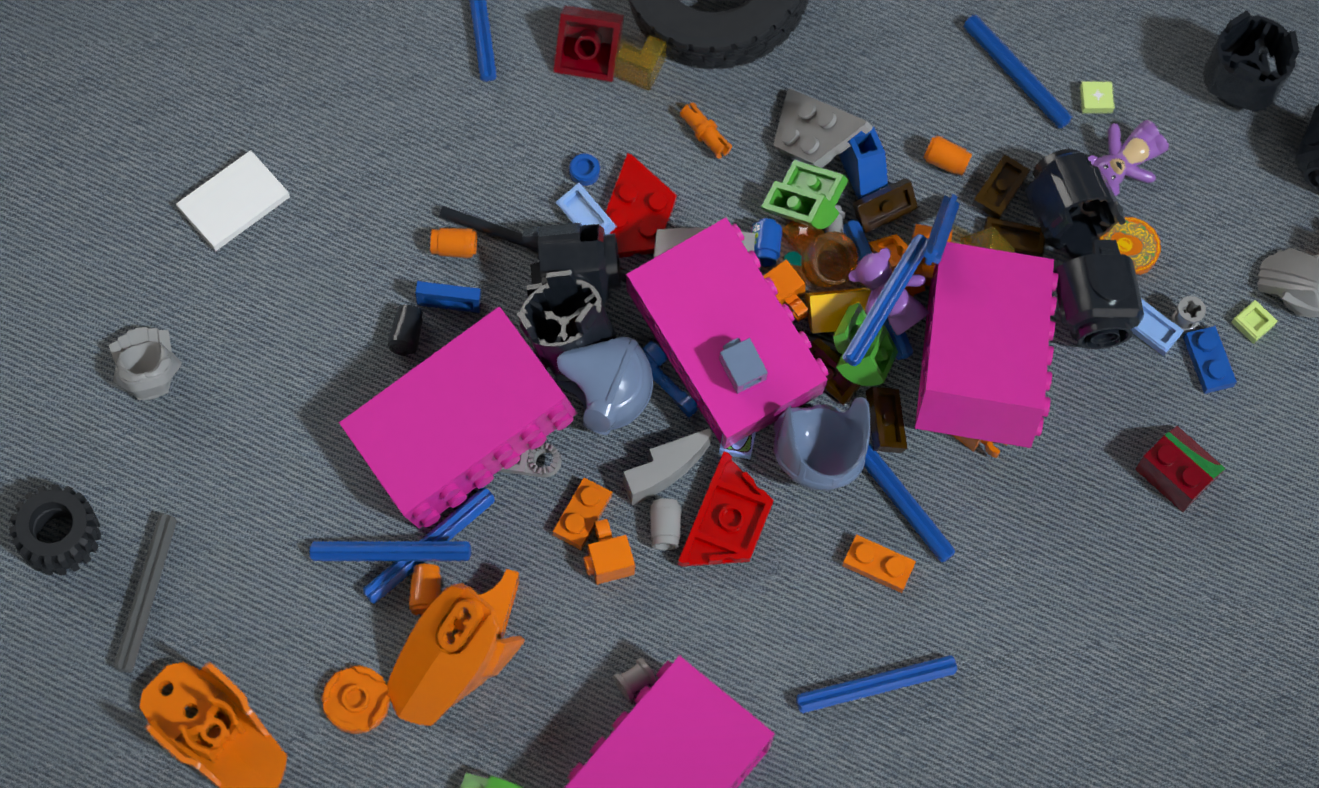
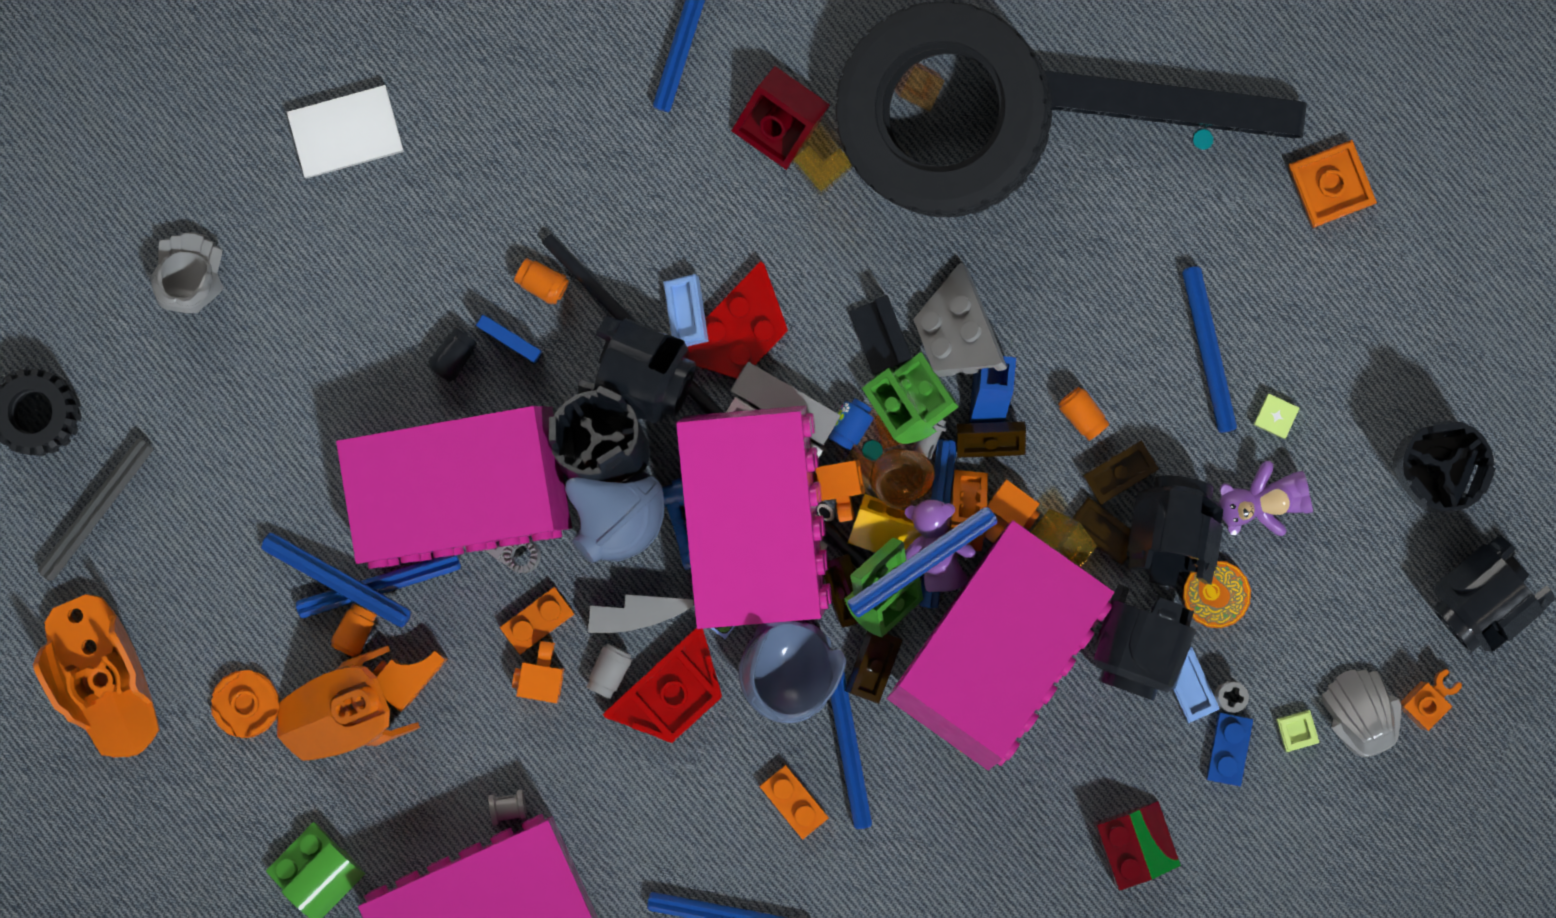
camera: 30 degrees right, 20 degrees up
blue tile [569,154,600,186] -> none
orange pin [680,102,732,159] -> none
sand blue brick [719,338,768,394] -> none
blue axle [923,194,960,266] -> none
none -> black panel [849,295,912,374]

